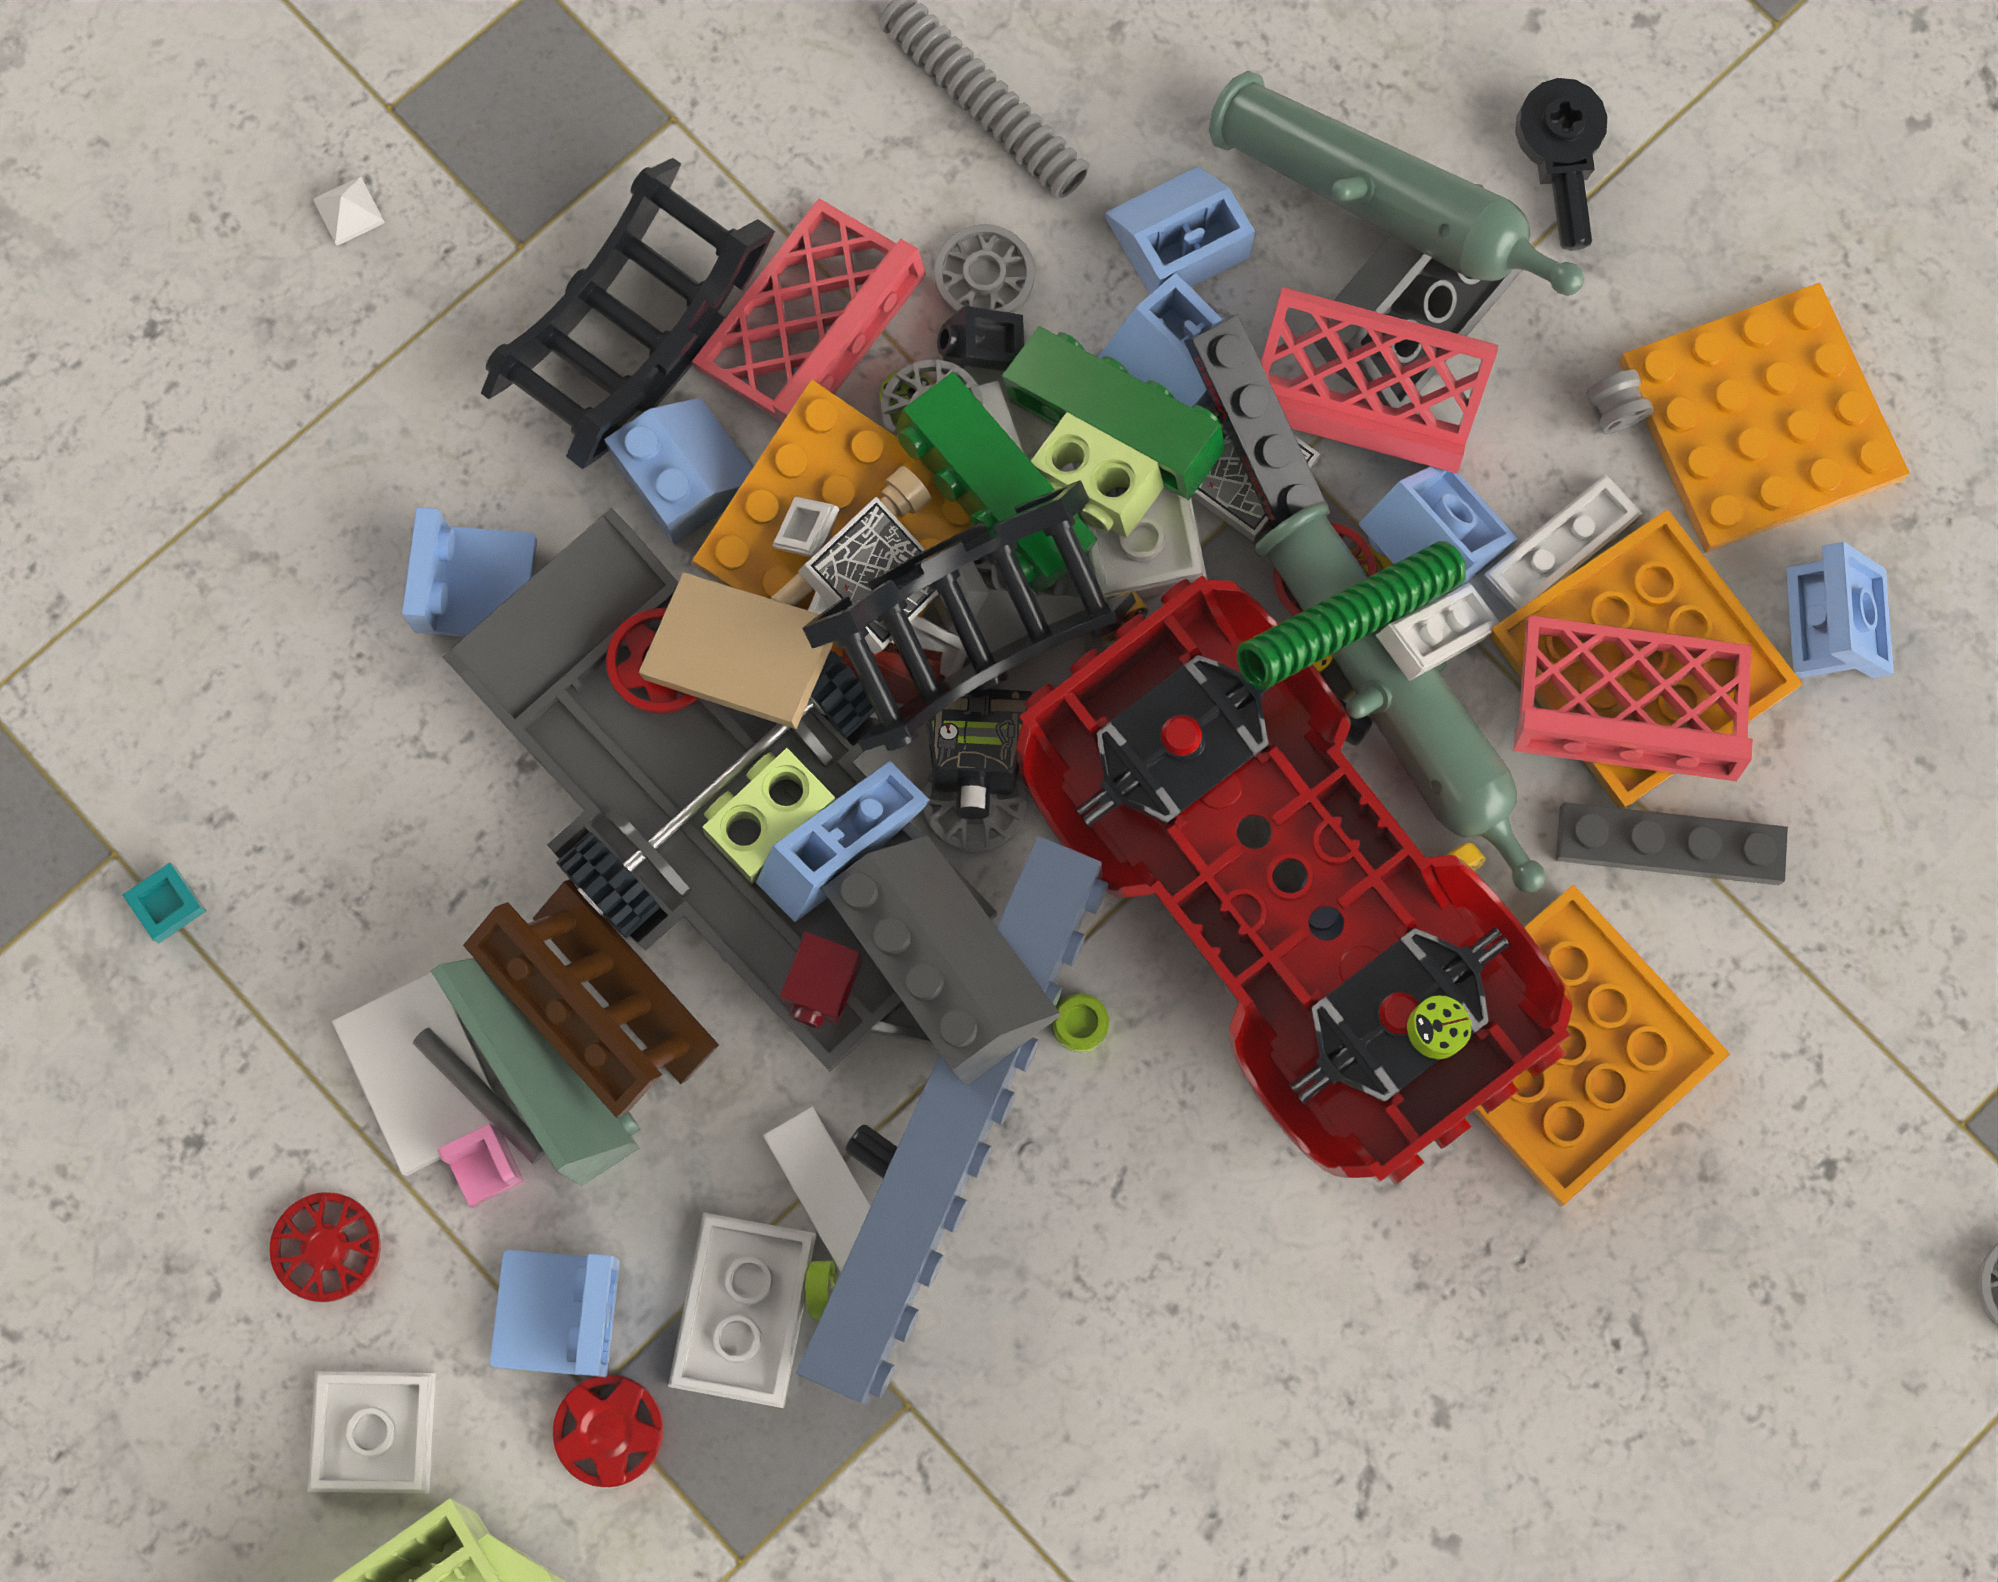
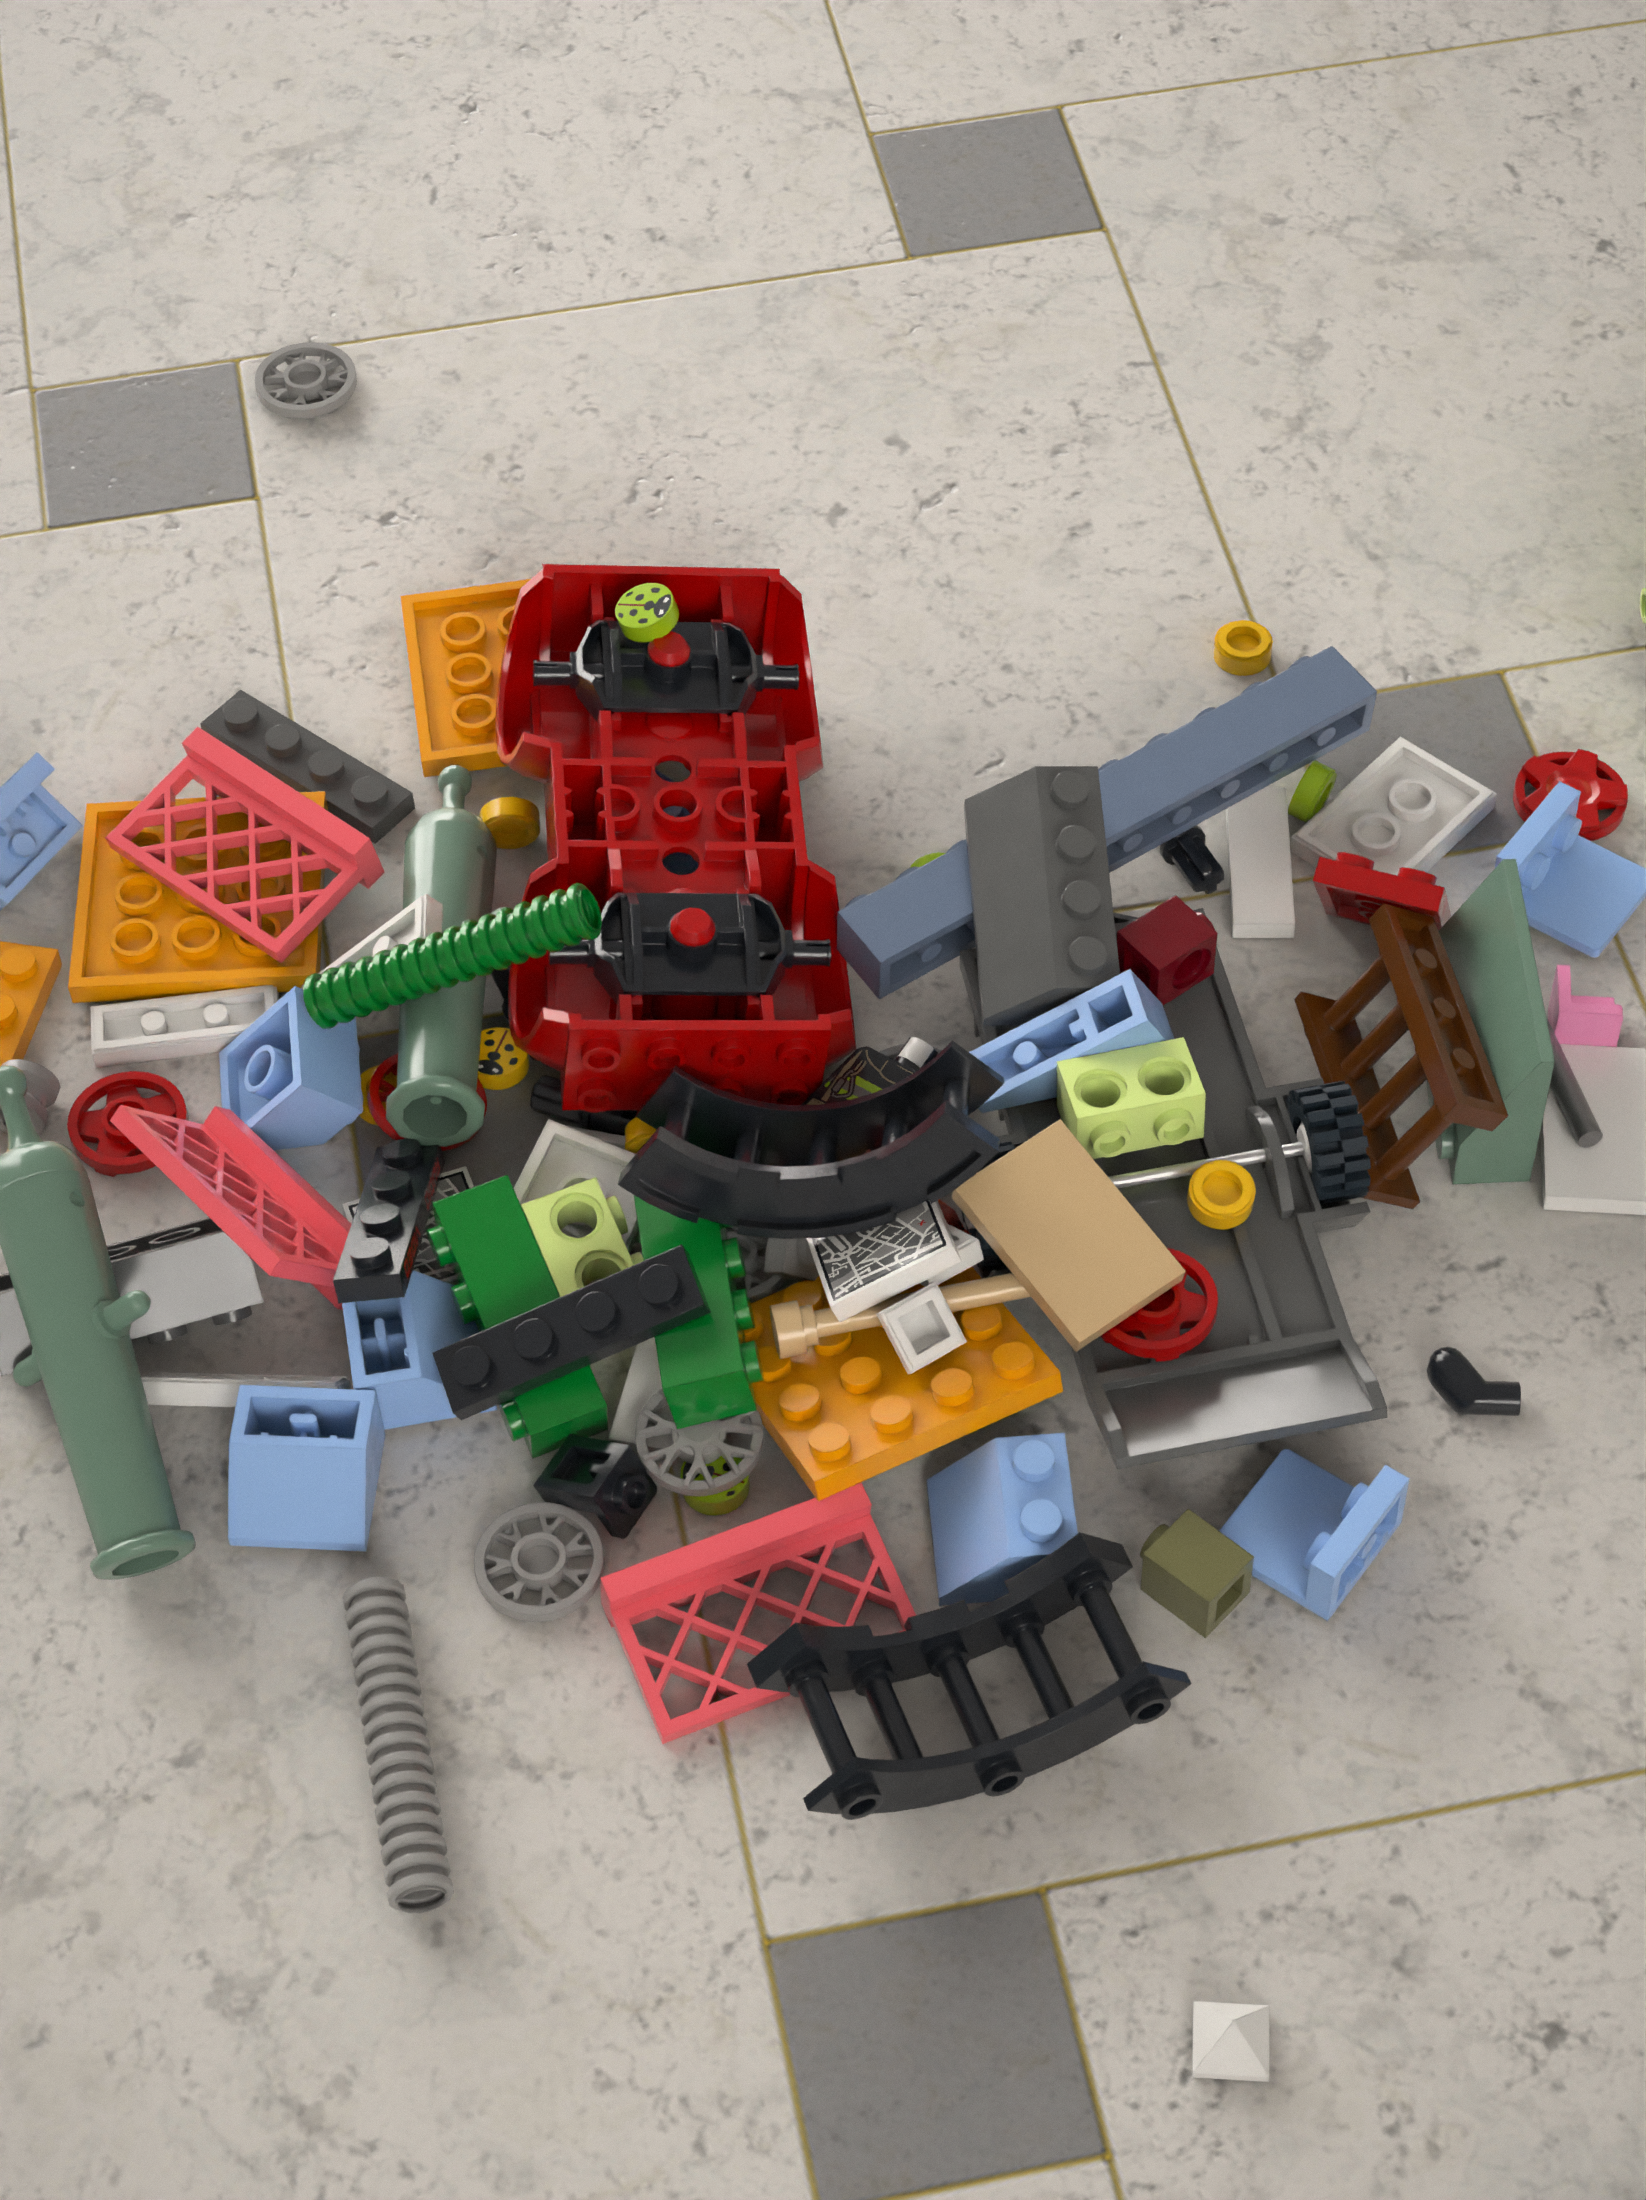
camera: 145 degrees left, 25 degrees down
none -> red wheel [67,1071,189,1177]
none -> white tile [141,1371,350,1407]
none -> black plate [433,1244,711,1420]
none -> olive brick [1140,1509,1254,1638]
none -> yellow tile [1187,1160,1256,1230]
none -> yellow tile [1213,620,1273,676]
none -> red plate [1313,852,1451,931]
none -> black arm [1427,1347,1521,1416]

